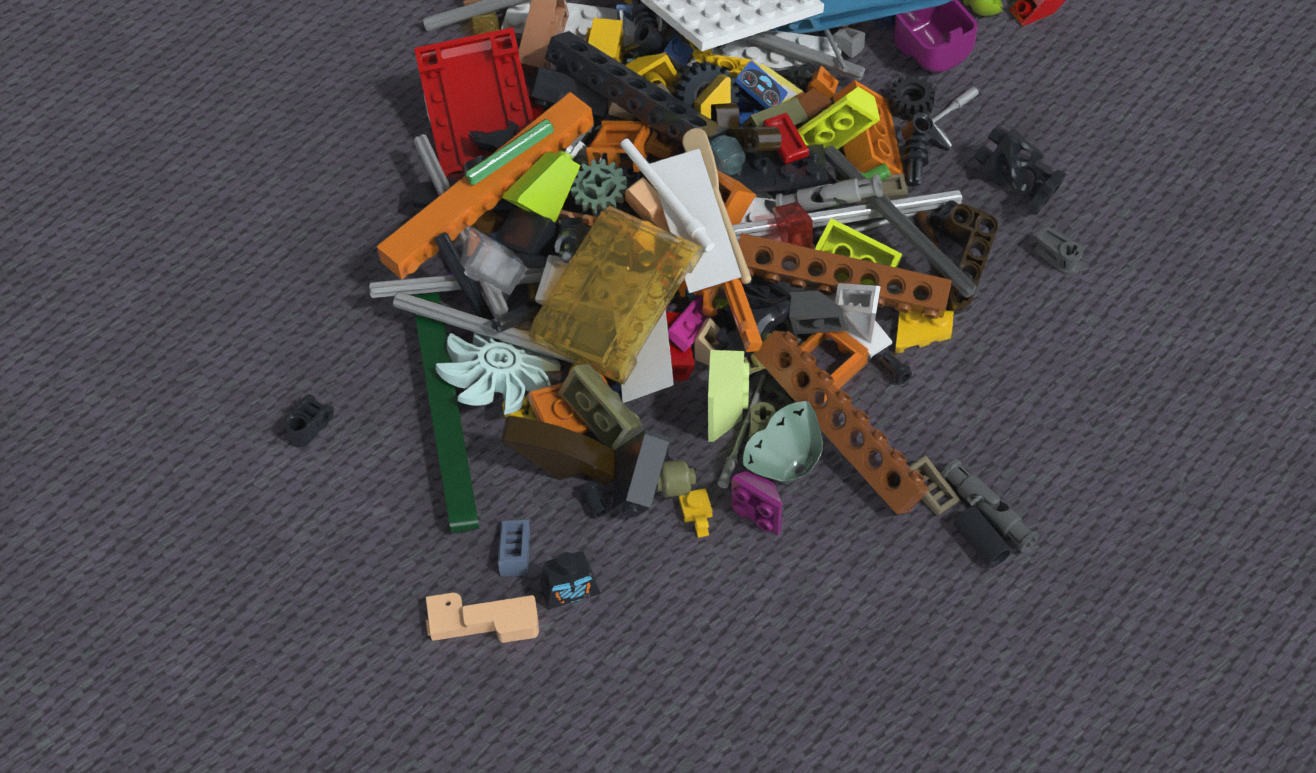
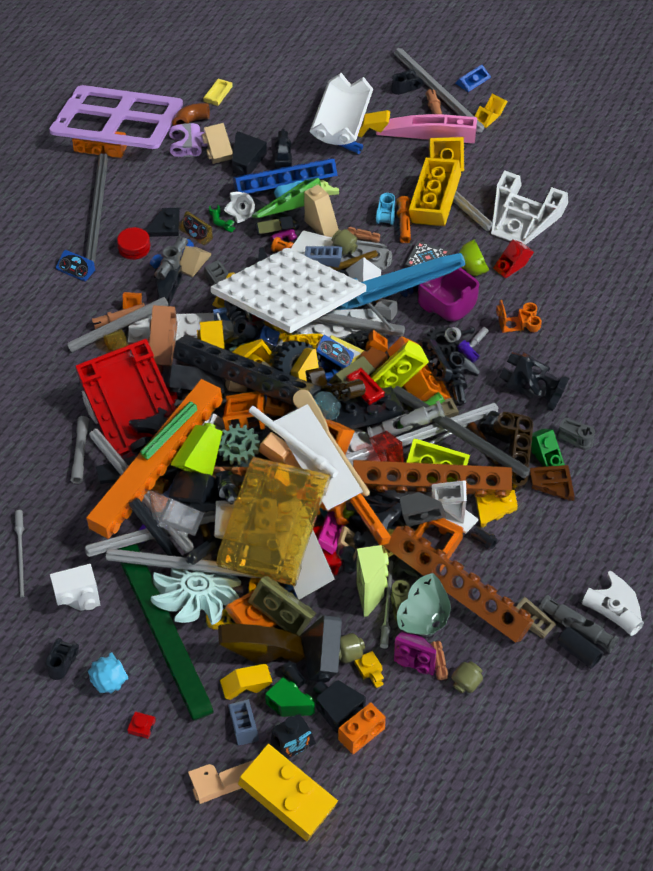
camera: 15 degrees left, 5 degrees down
none -> light grey piece [14,510,24,597]
none -> white slope [50,564,101,611]
none -> light grey piece [71,416,89,484]
none -> medium azure animal [88,652,128,693]
none -> red plate [127,711,156,739]
none -> yellow slope [220,664,273,700]
none -> yellow brick [238,743,338,841]
none -> green slope [265,677,315,717]
none -> black torso [313,680,366,733]
none -> black piece [338,546,357,573]
none -> orange brick [338,703,386,754]
none -> black beam [419,338,452,383]
none -> nougat axle [430,641,448,680]
none -> light grey hinge [445,326,475,342]
none -> olive head [451,661,483,694]
none -> dark purple pin [457,340,480,363]
none -> orange piece [496,300,542,333]
none -> reddish brown wing [529,465,575,501]
none -> green slope [531,429,565,467]
none -> white pin [582,571,644,636]

